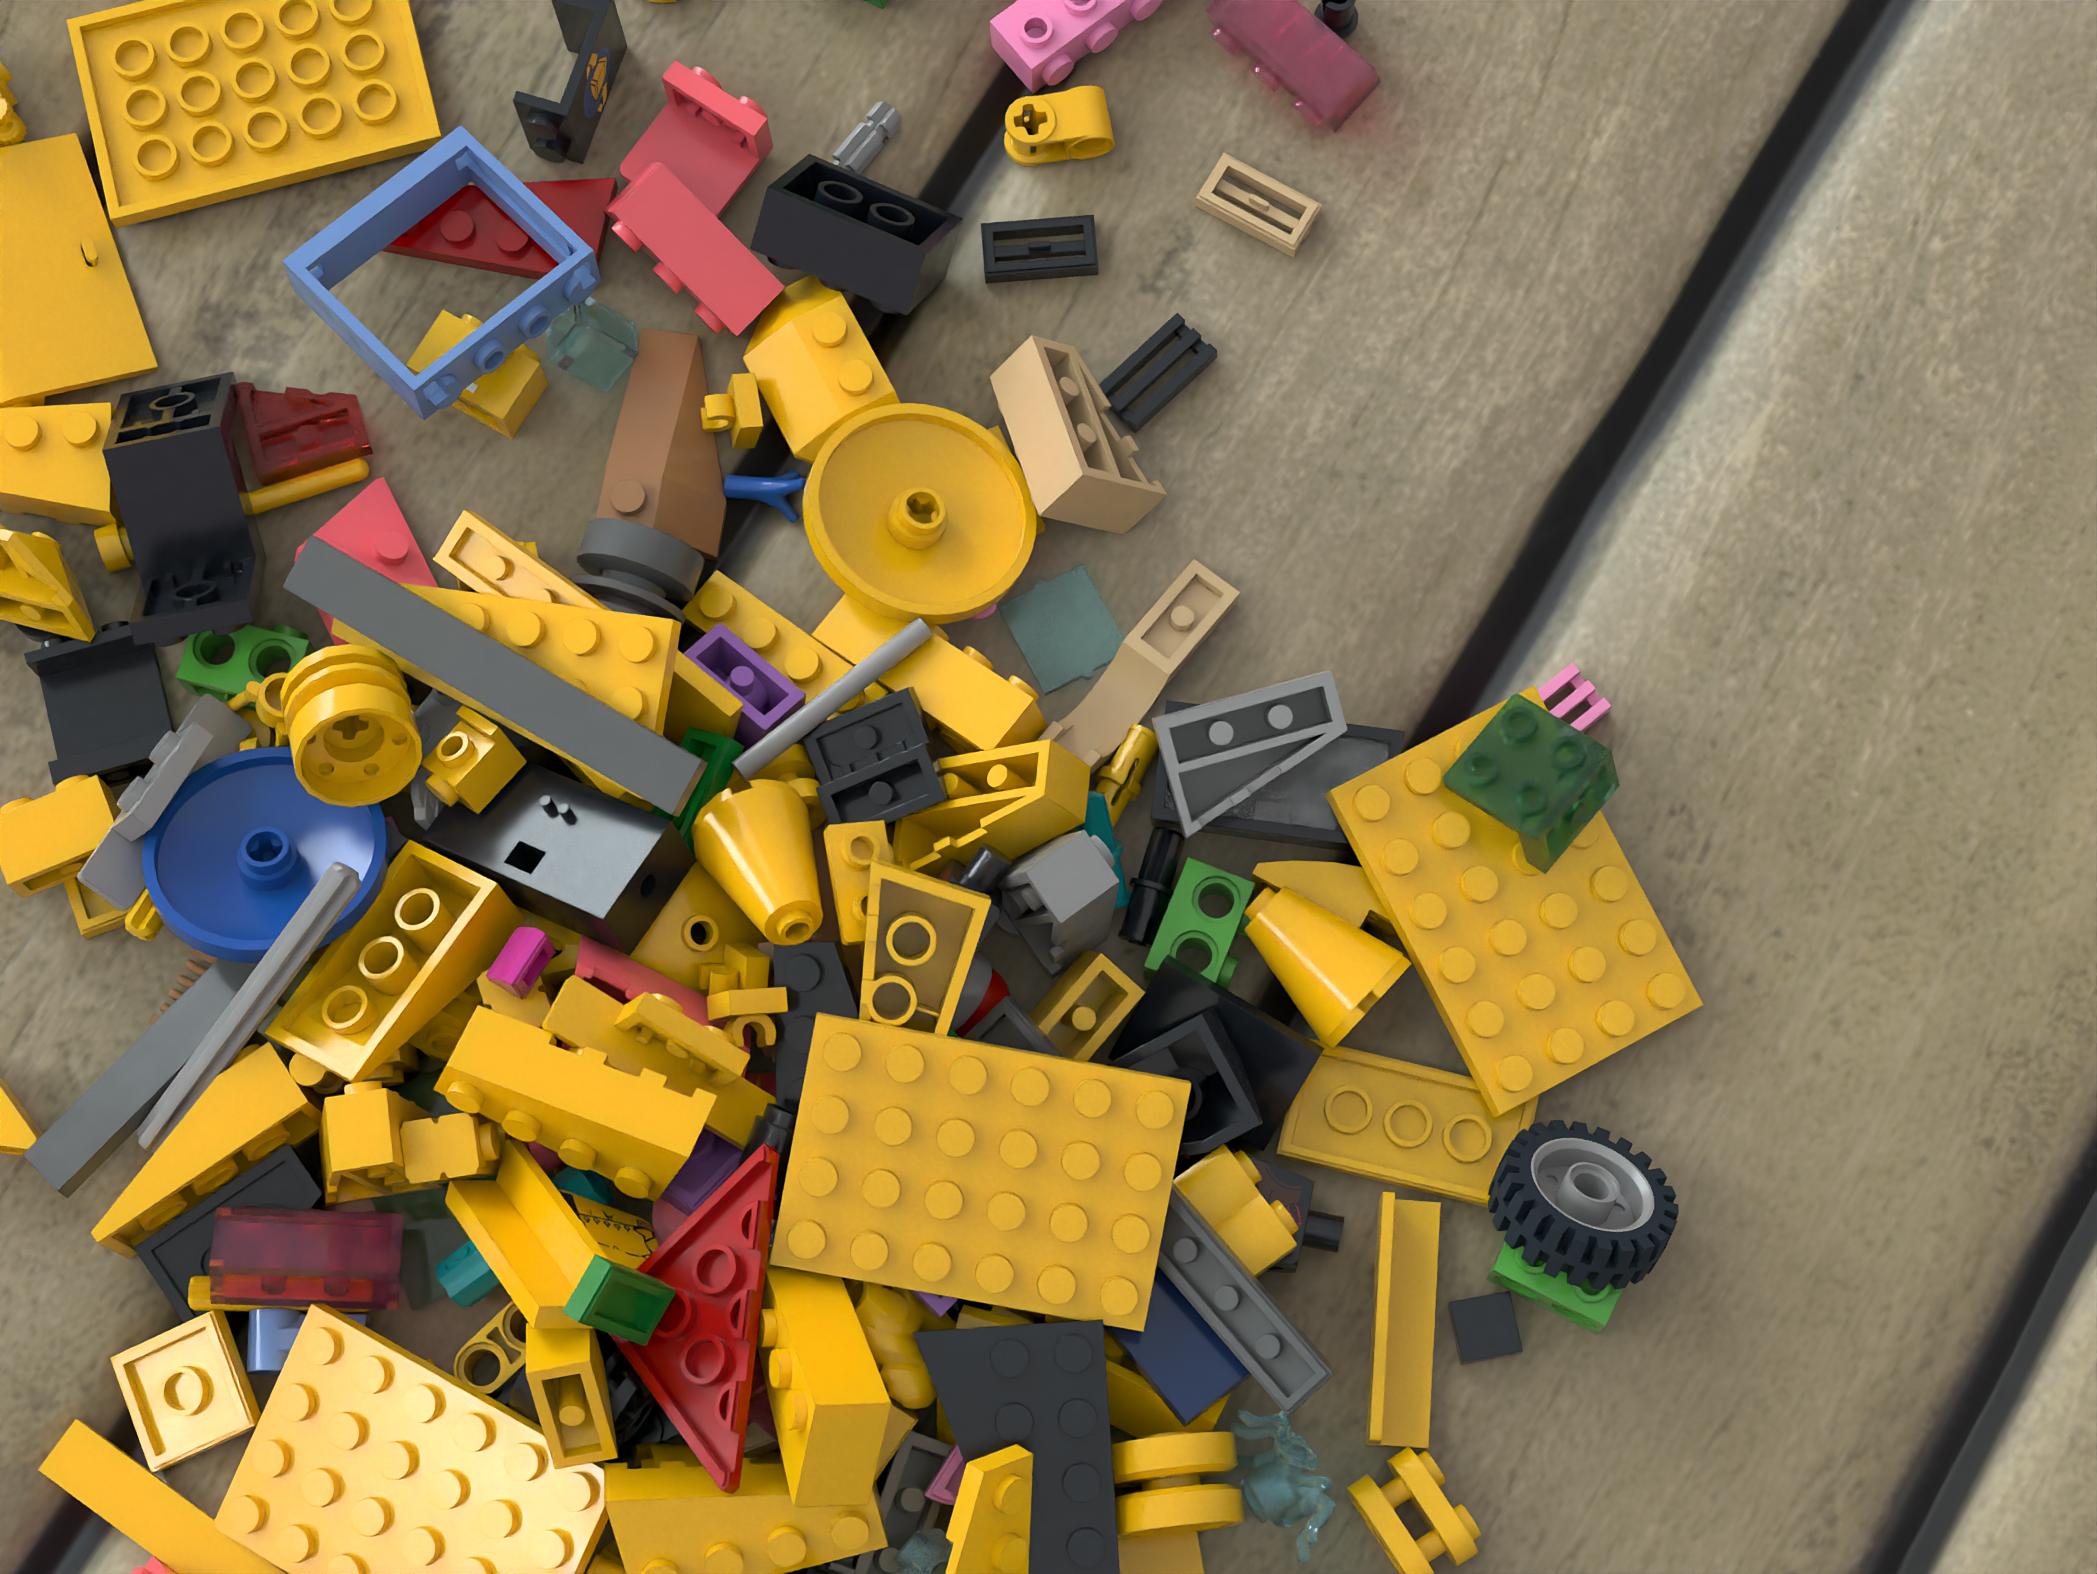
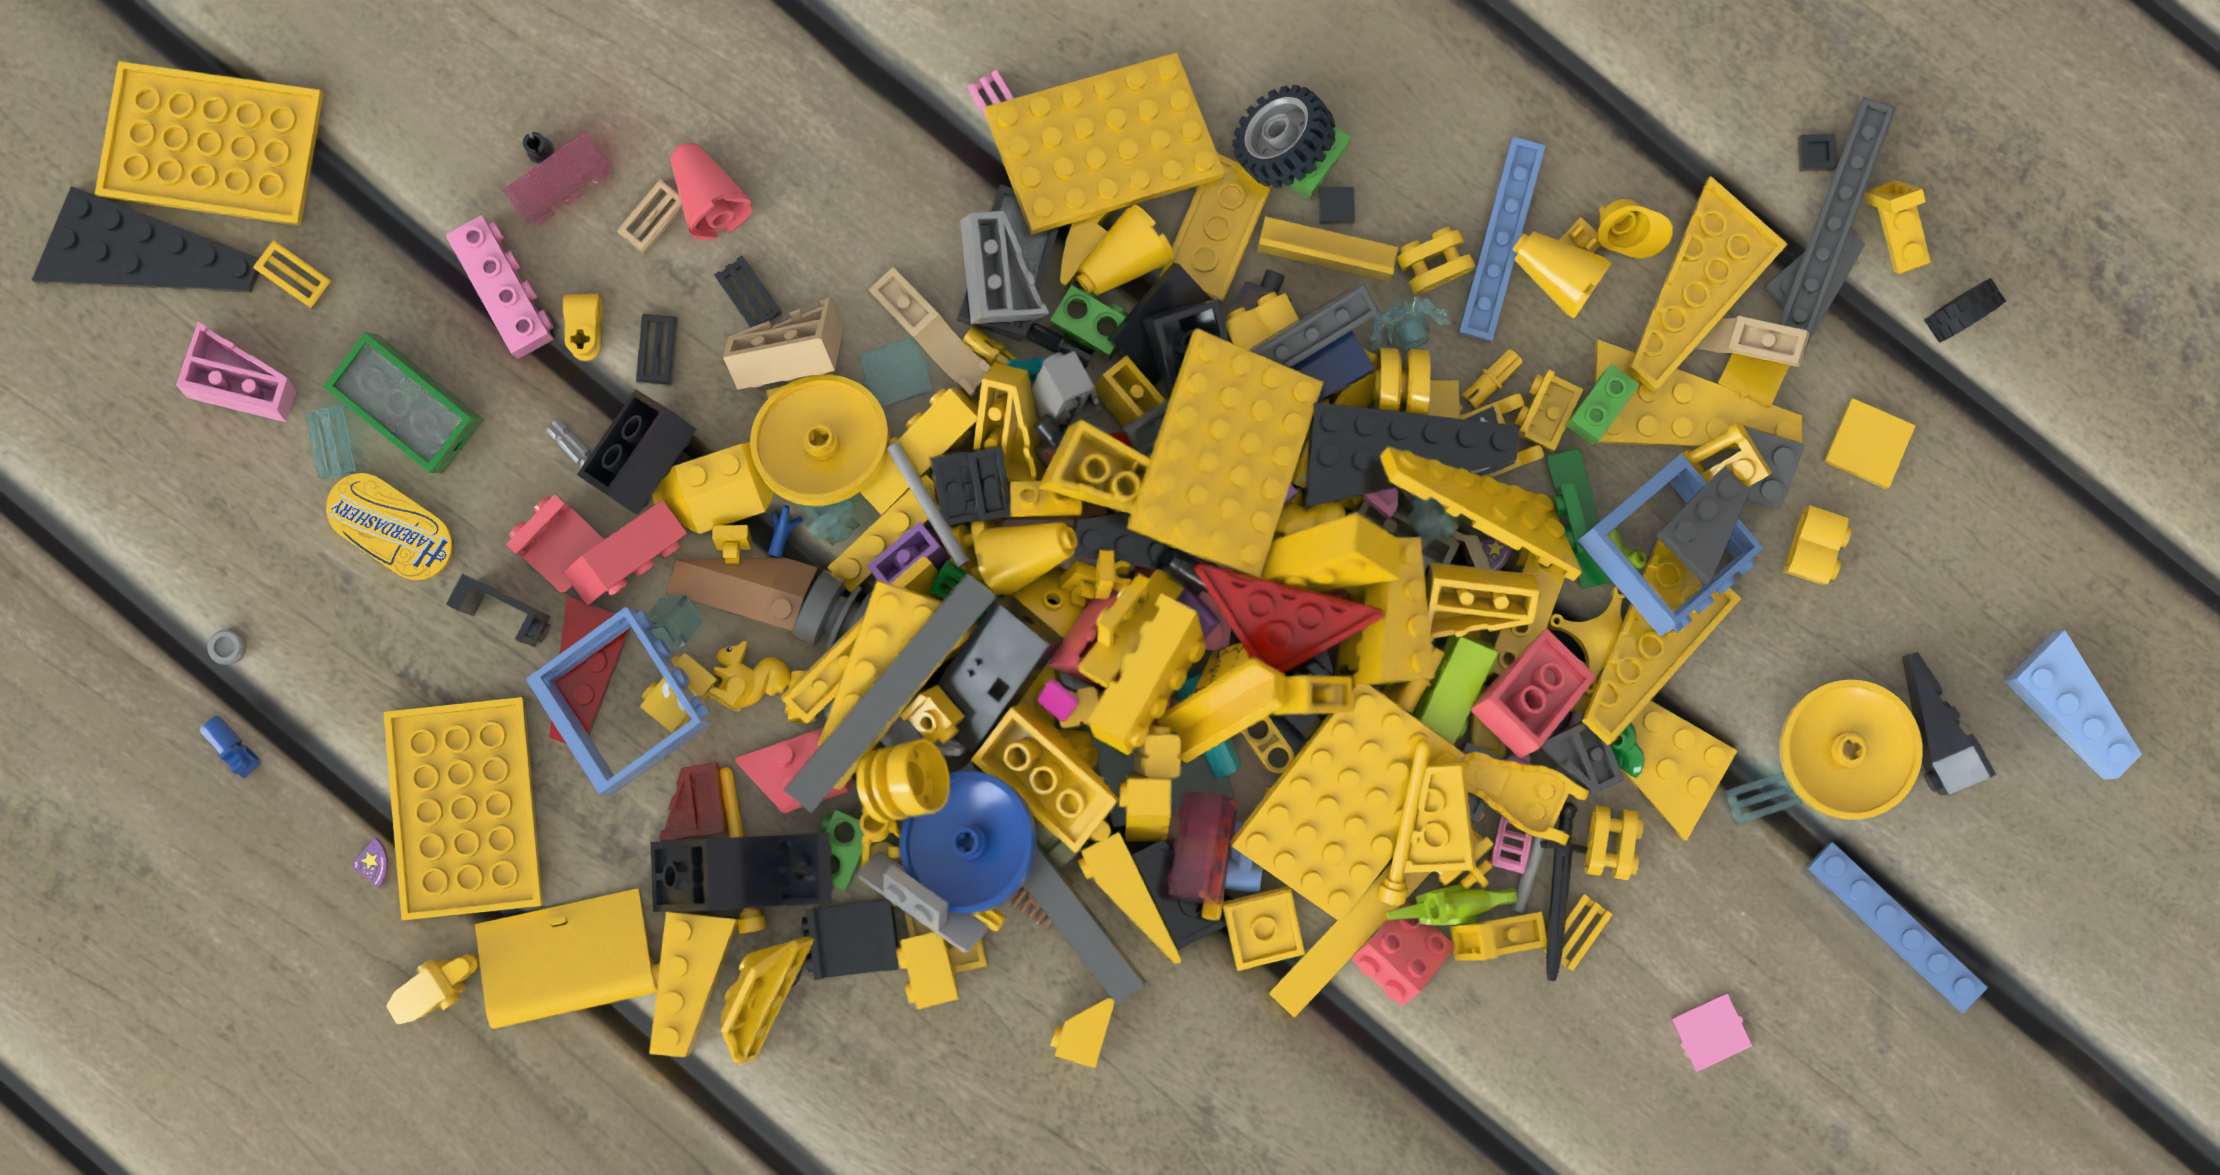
camera: 85 degrees left, 10 degrees up
light grey axle [136,862,362,1153] -> none
green tile [562,1254,676,1346] -> none
clear green bracket [1443,694,1620,874] -> none
none -> coral cone [670,143,752,241]
none -> yellow animal [708,641,791,712]
none -> clear light blue brick [800,499,860,546]

